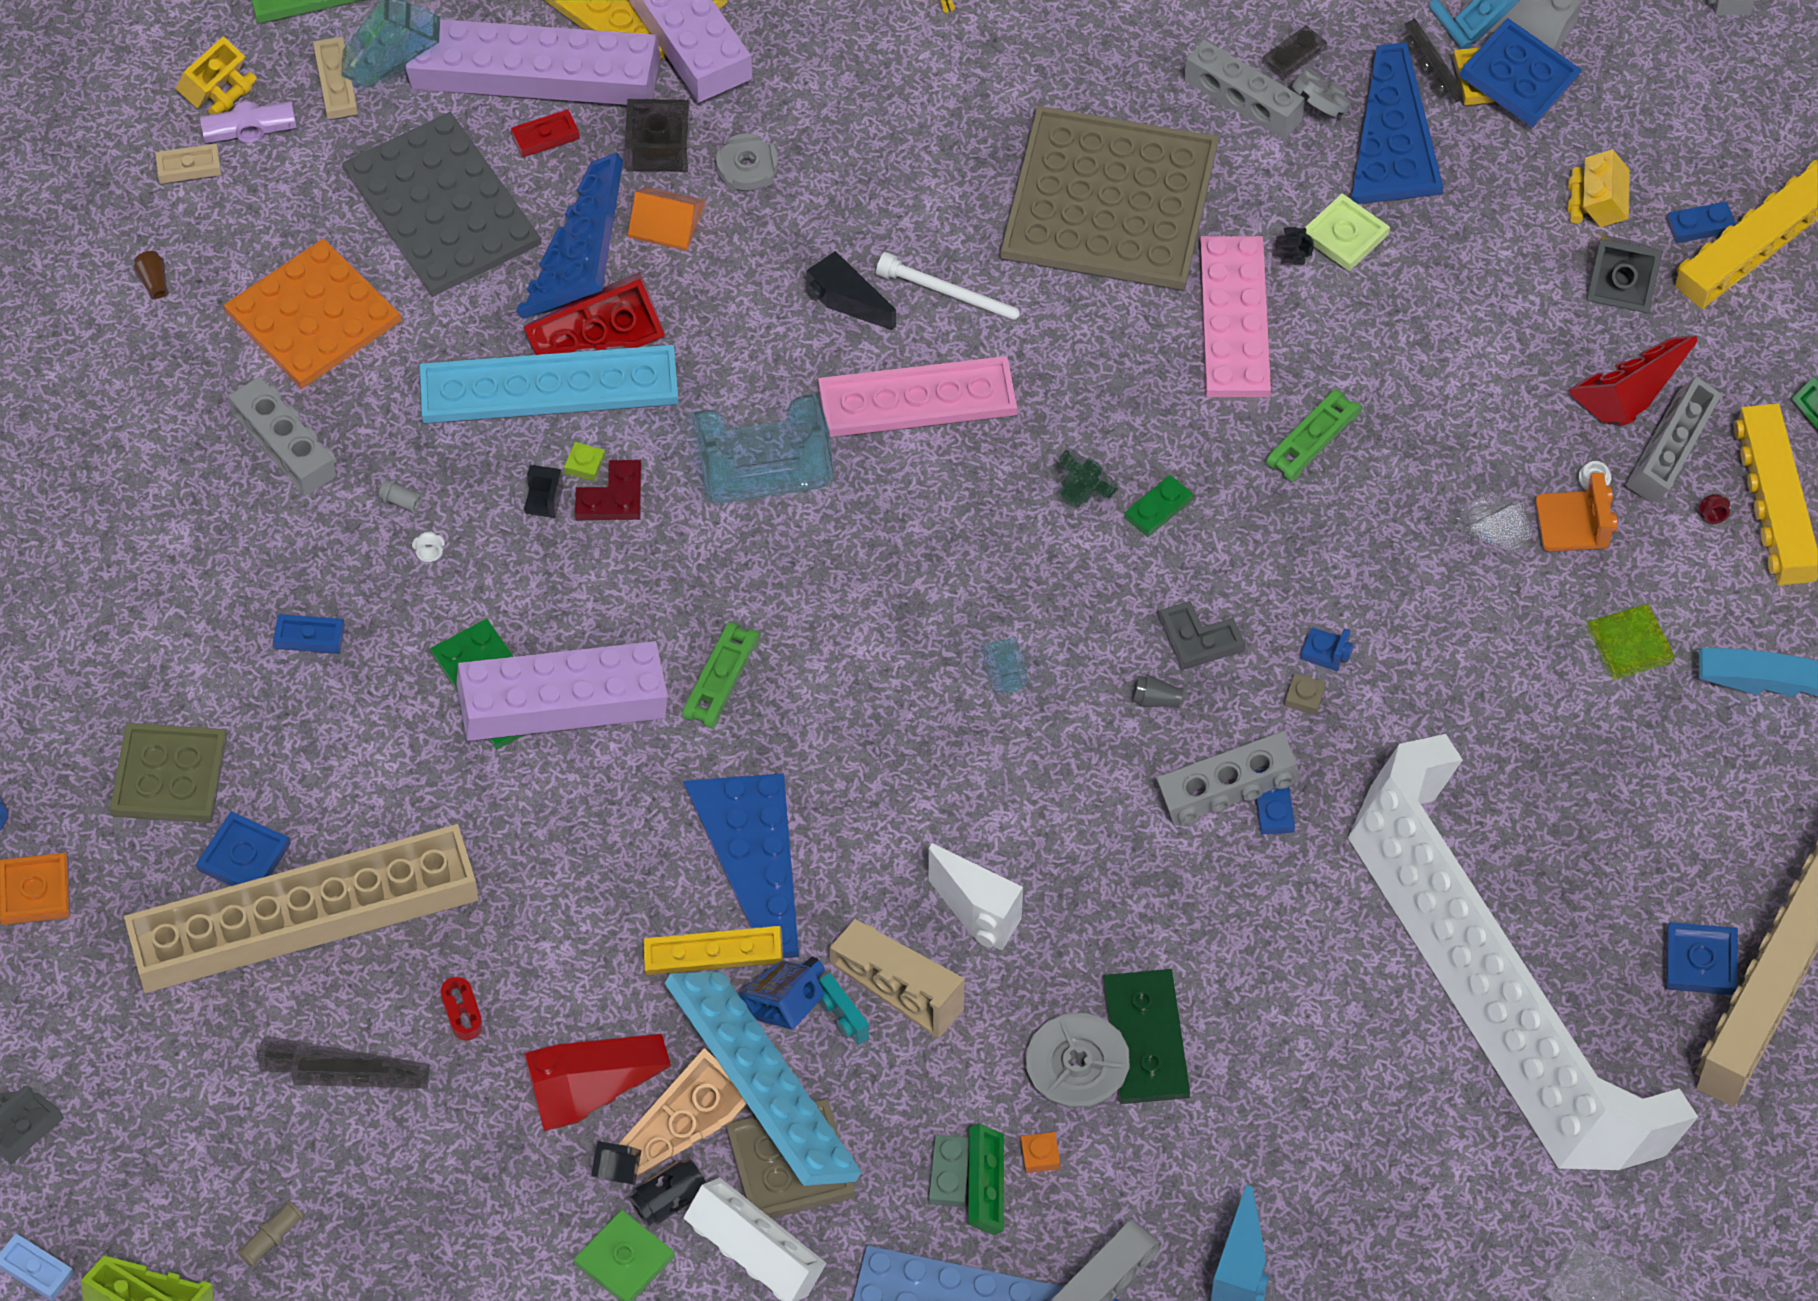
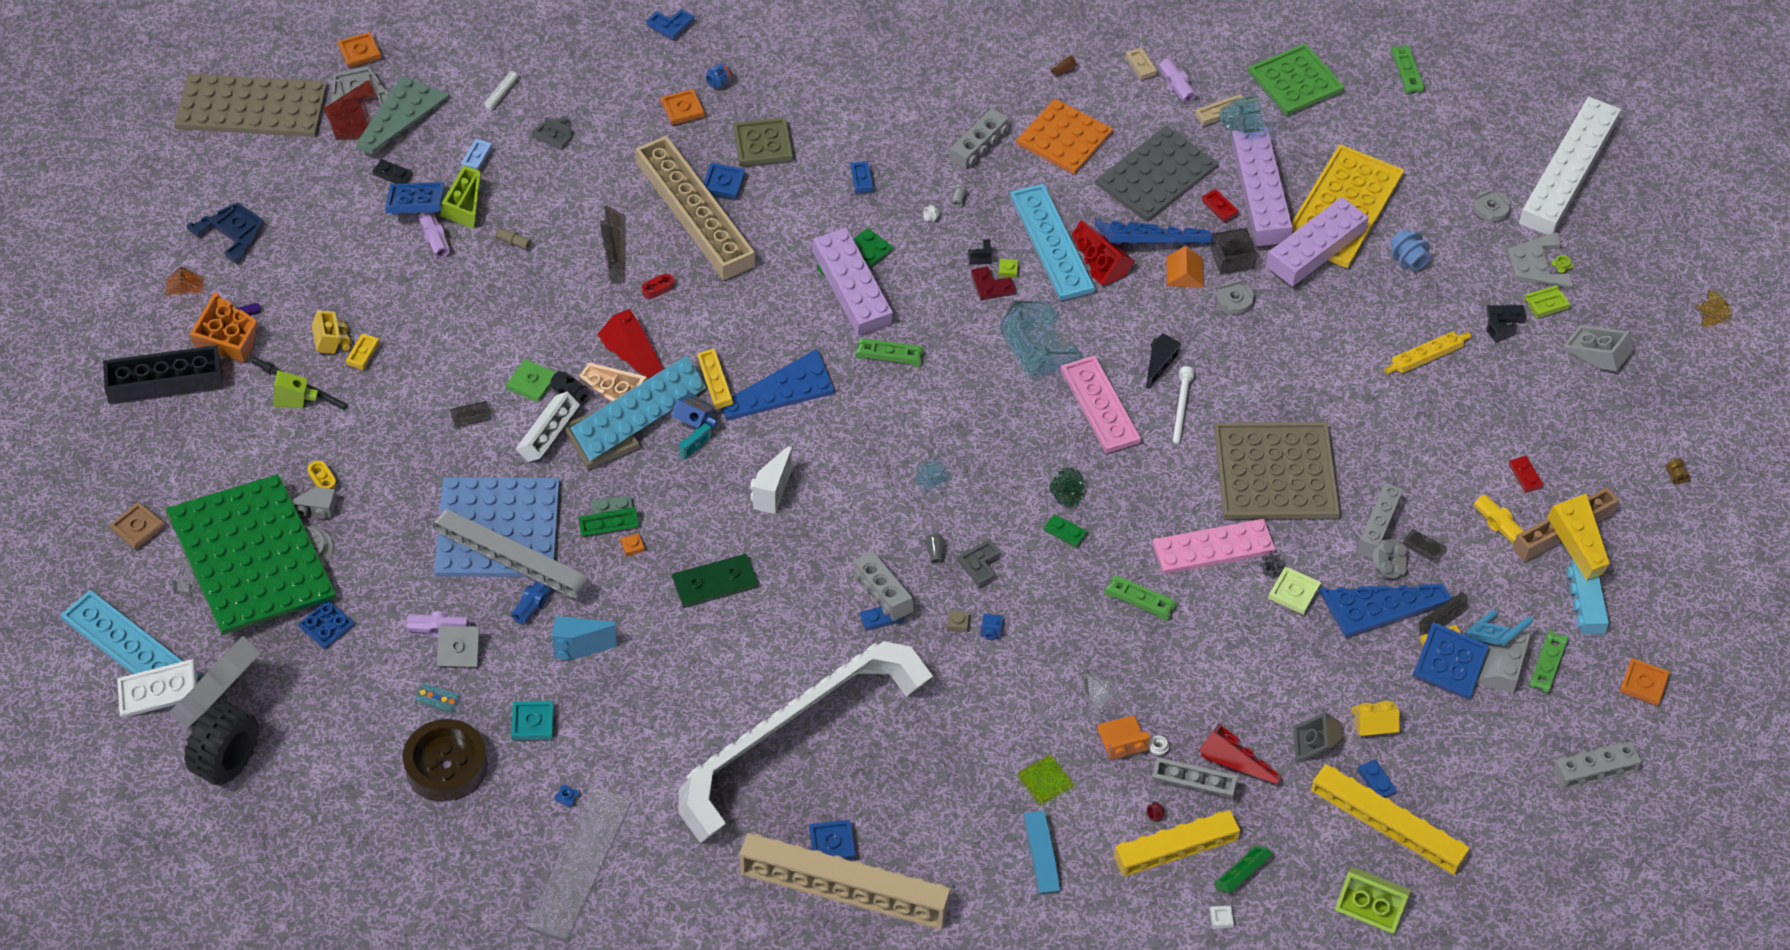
camera: 75 degrees right, 5 degrees down
yellow brick [175,36,257,115] -> none
black panel [591,1141,642,1185] -> none
tan wedge [829,919,965,1039] -> none
light grey piece [1026,1013,1130,1108] -> none

